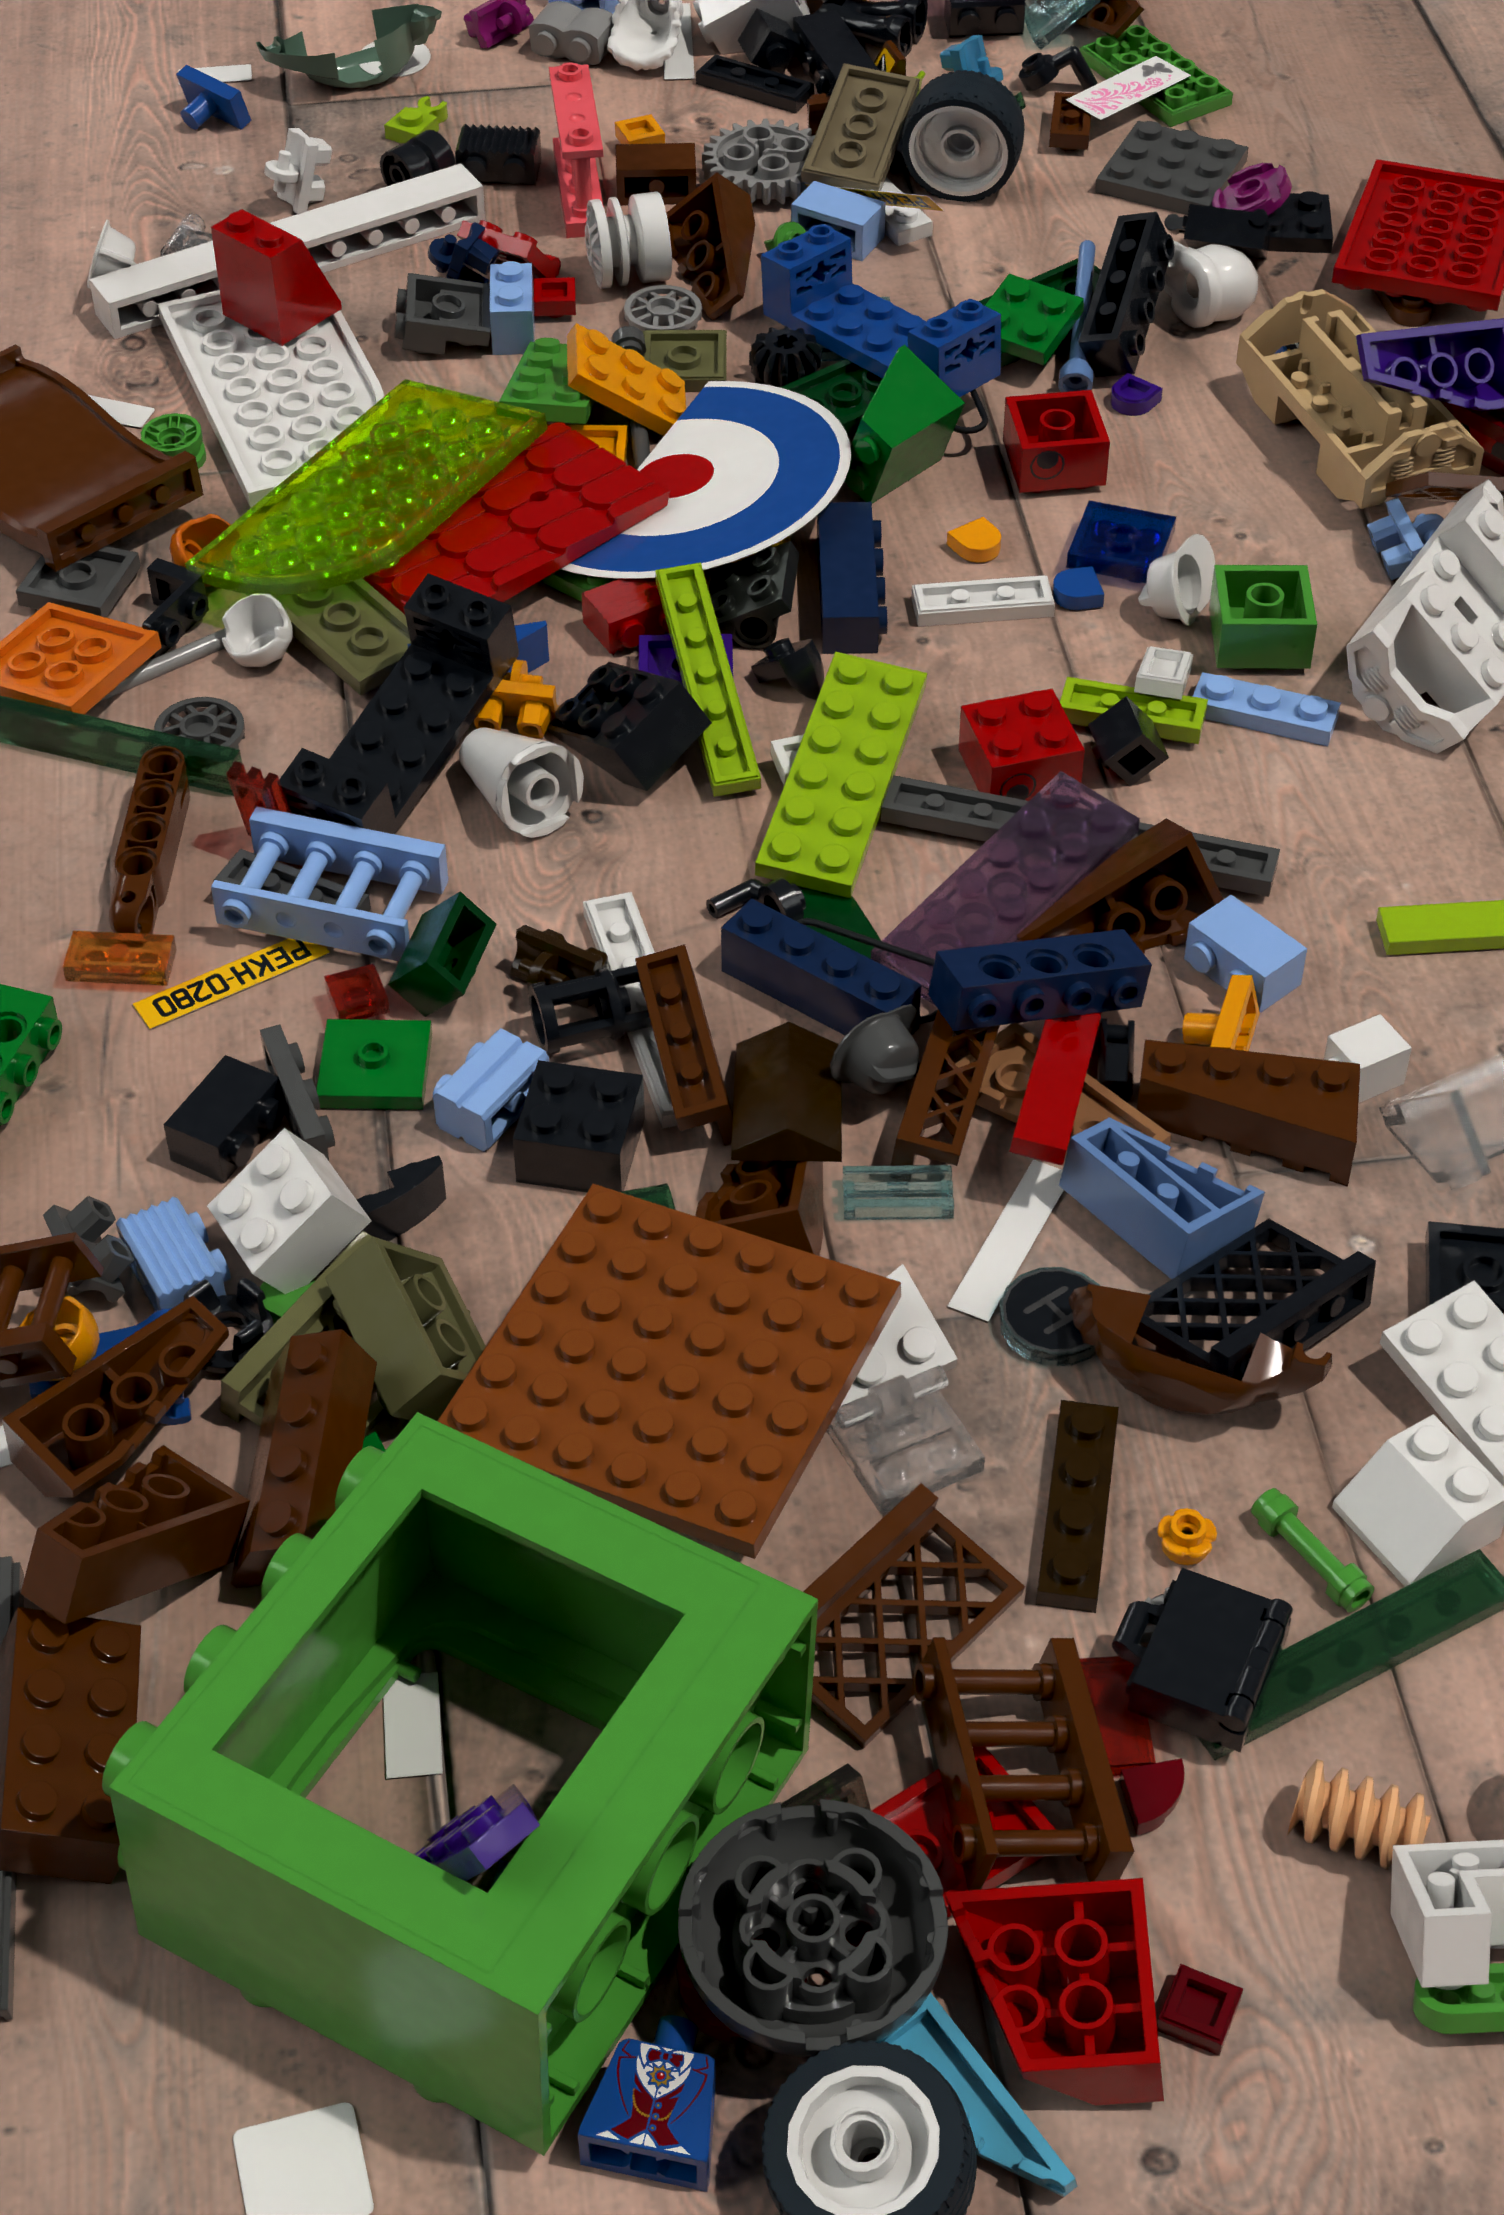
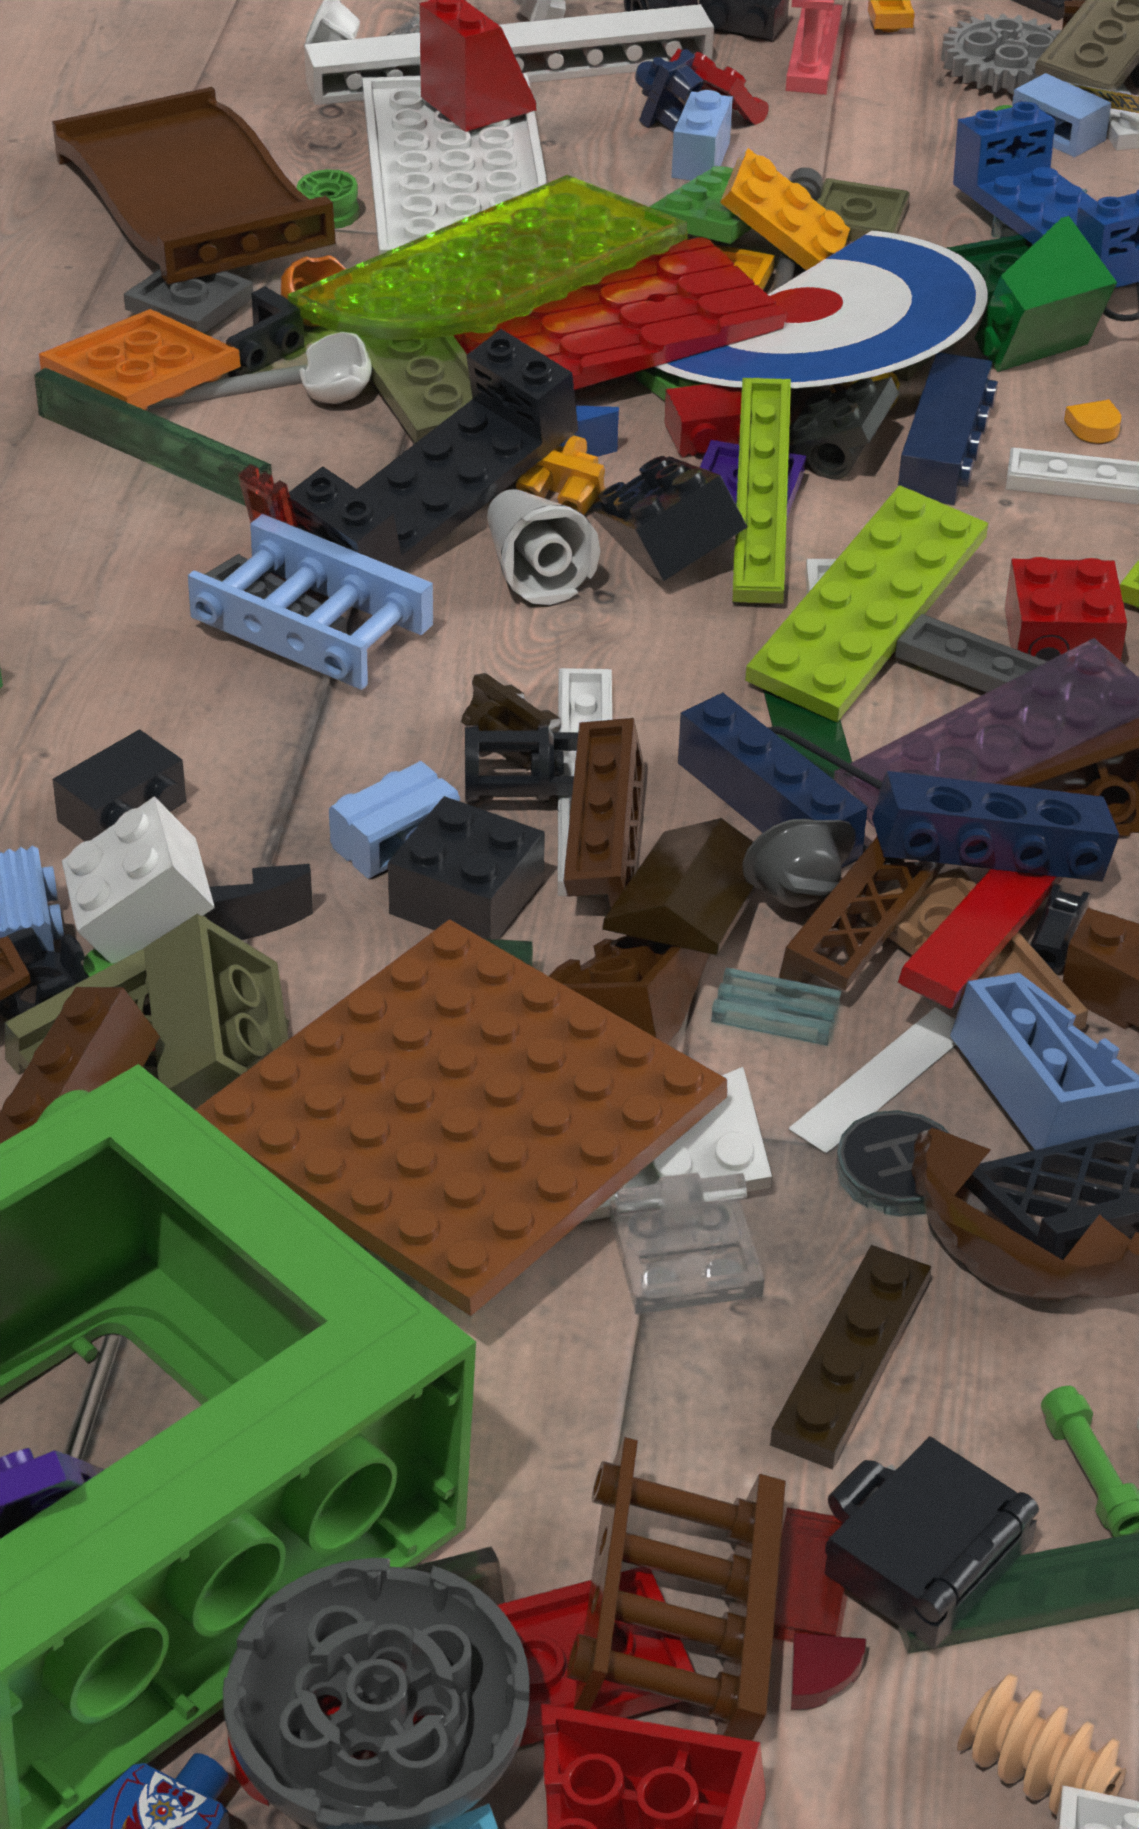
camera: 15 degrees right, 5 degrees down
clear orange plate [63,931,177,986] -> none
white sticker [88,395,155,428] -> none
reddish brown piece [109,746,190,940] -> none
yellow sticker [133,938,330,1029] -> none
dark grey wheel [154,697,245,766] -> none
dark grey plate [260,1024,335,1161] -> none
green plate [316,1019,432,1110] -> none
clear red plate [324,963,390,1019] -> none
white sticker [383,1672,443,1779] -> none
dark green brick [388,891,497,1017] -> none
dark grey plate [394,273,491,355] -> none
red plate [534,277,576,318] -> none
white wheel [585,191,672,289] -> none
reddish brown brick [615,143,696,206] -> none
light grey wheel [624,285,702,332] -> none
reddish brown wedge [666,172,755,320] -> none
black plate [706,878,806,921] -> none
black gear [749,325,821,388] -> none
black plate [751,638,825,701] -> none
reddish brown fence [803,1483,1025,1749] -> none
light orange plate [1157,1508,1217,1565] -> none

